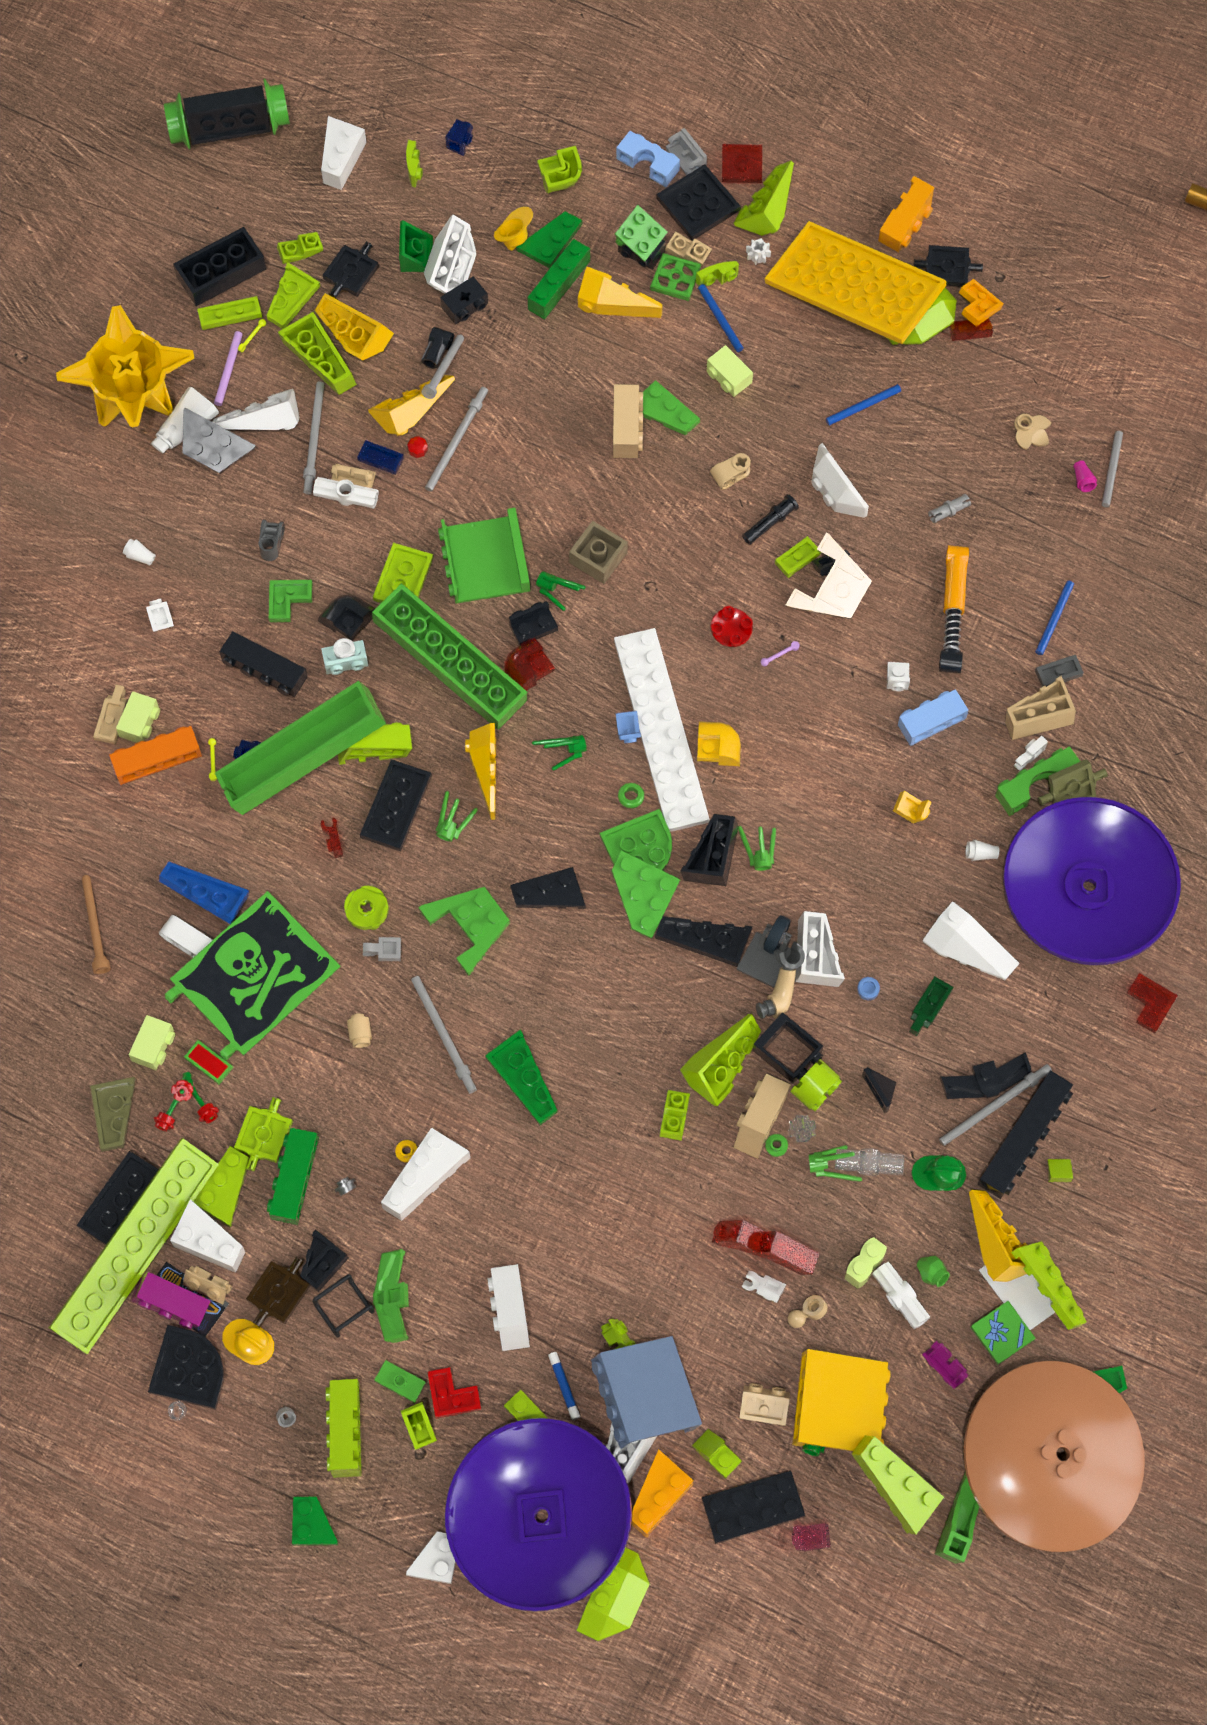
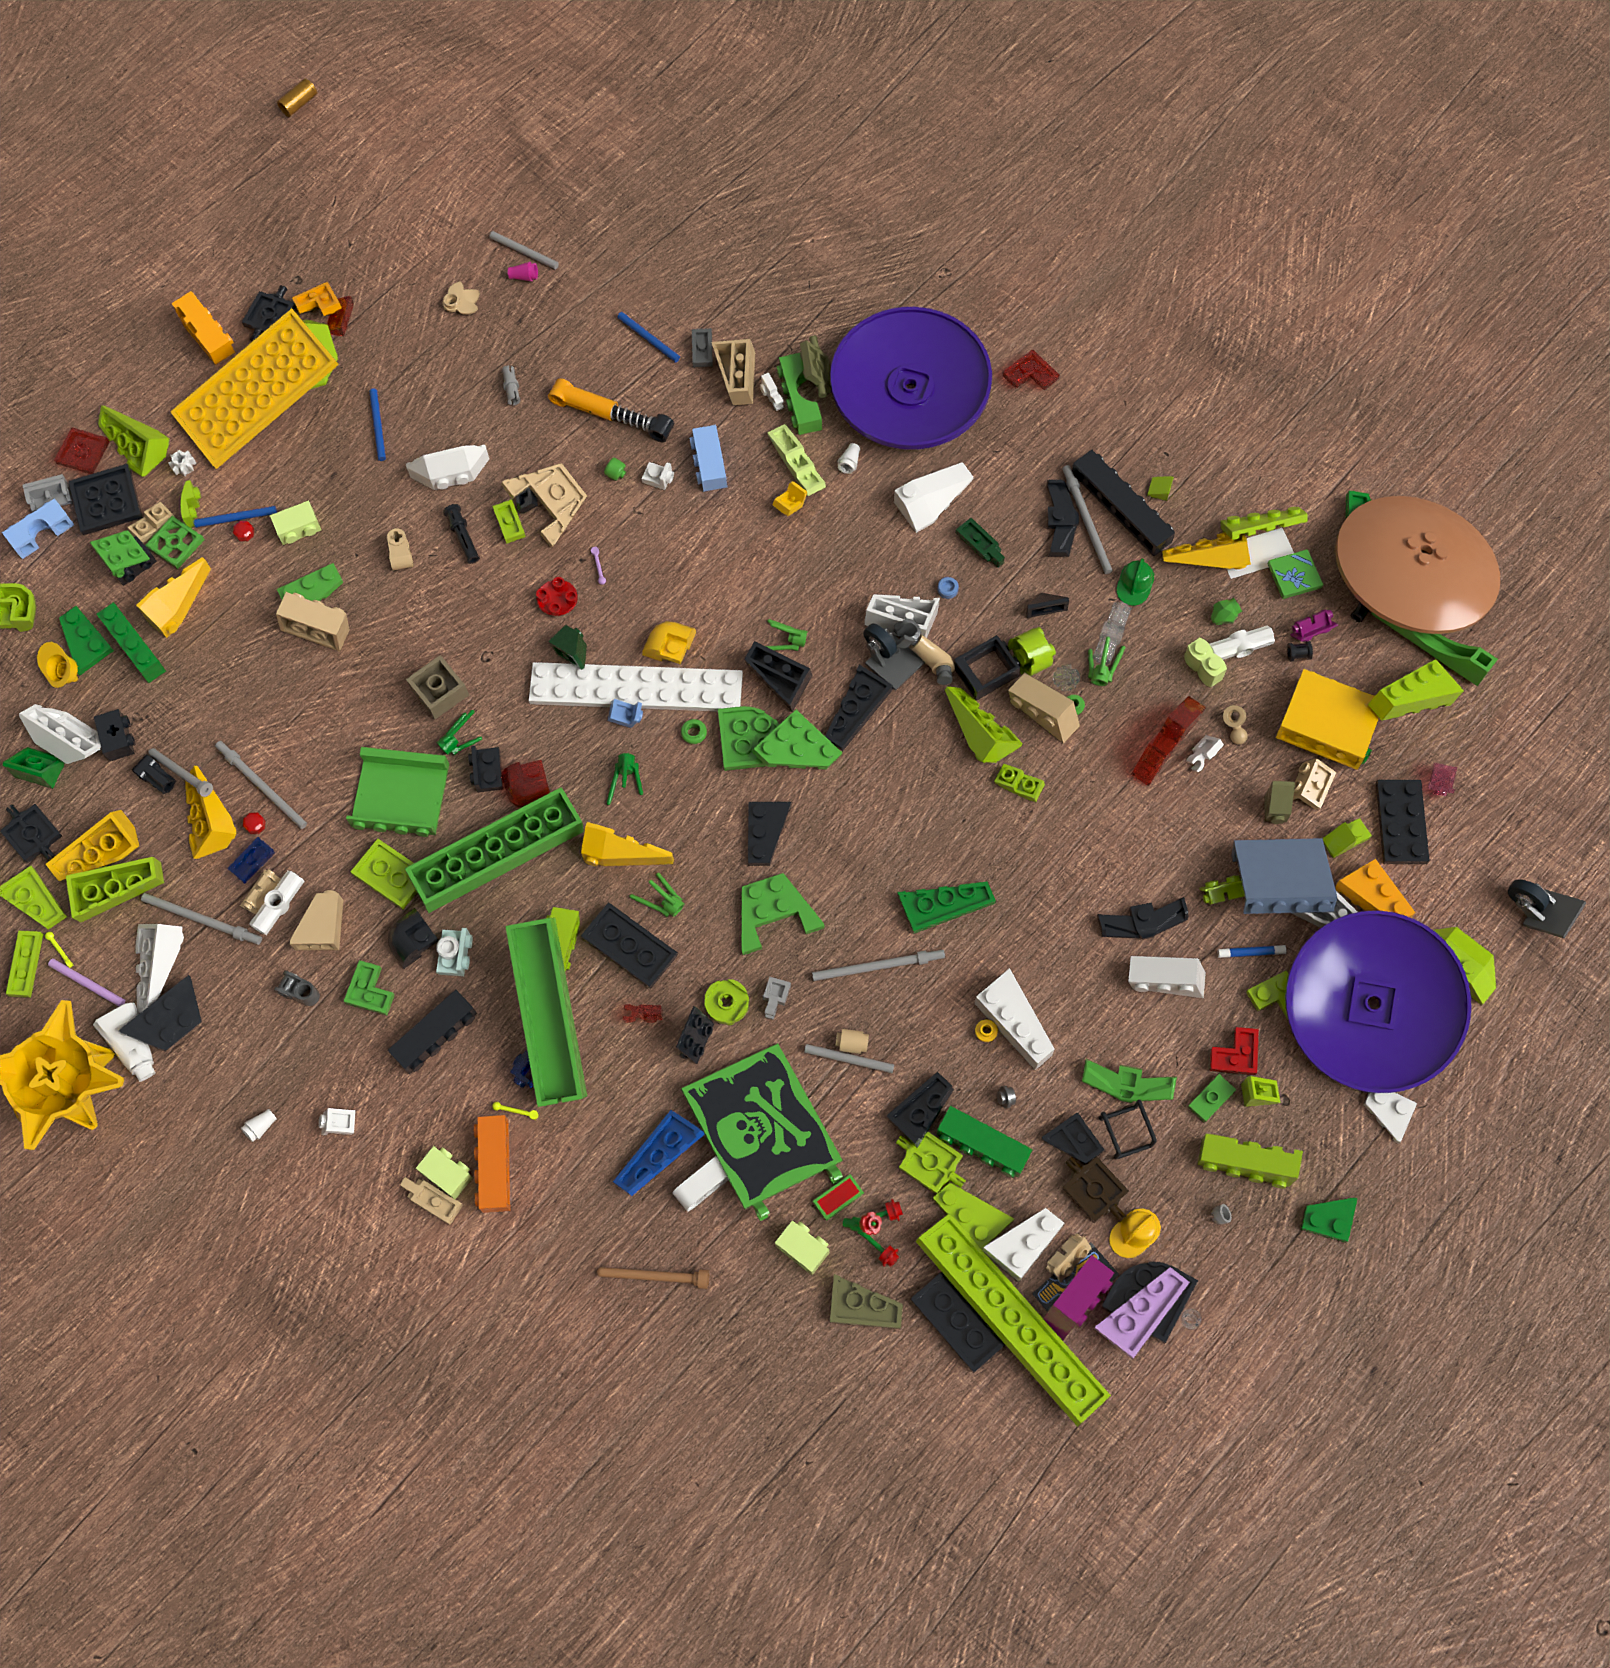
camera: 70 degrees left, 0 degrees up
none -> red tile [233,521,254,542]
none -> tan slope [290,890,343,950]
none -> dark green slope [548,625,587,670]
none -> bright green piece [604,457,626,481]
none -> black hinge [676,1006,714,1064]
none -> yellowish green slope [768,424,826,496]
none -> light grey bar [804,1044,894,1073]
none -> black wing [886,1072,954,1148]
none -> lavender wing [1093,1267,1190,1359]
none -> black plate [1097,897,1188,940]
none -> olive slope [1264,781,1295,824]
none -> black bush [1287,641,1313,662]
none -> dark grey plate [1508,879,1586,939]

